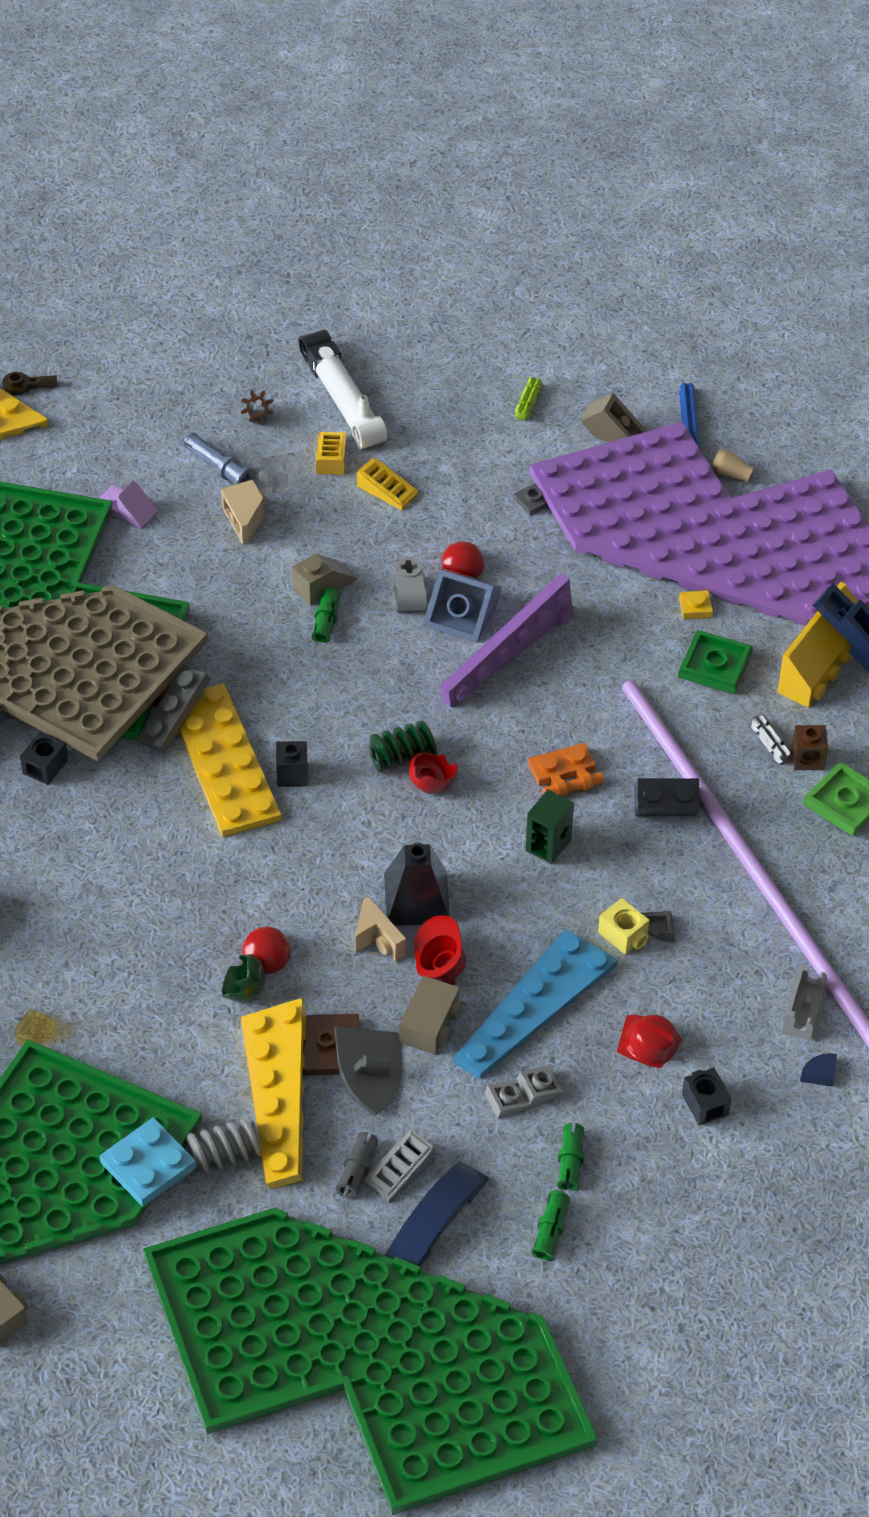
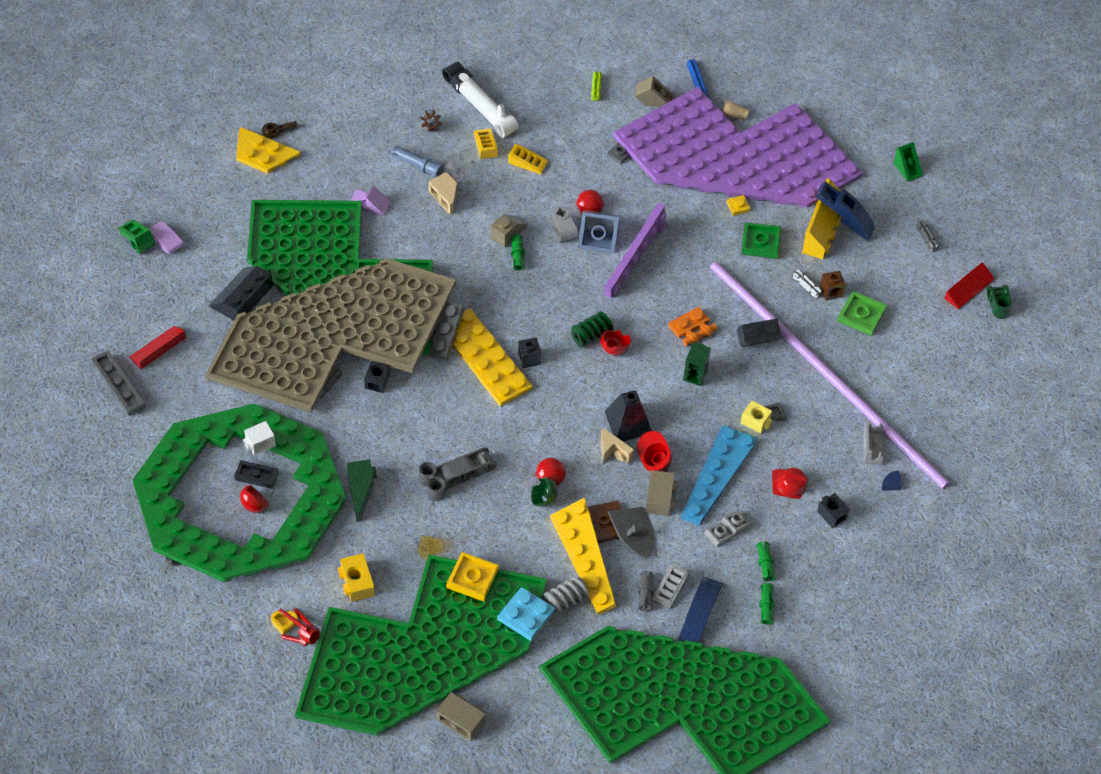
camera: 15 degrees left, 5 degrees up
none -> dark grey piece [419,447,497,501]
none -> yellow tile [446,552,499,601]

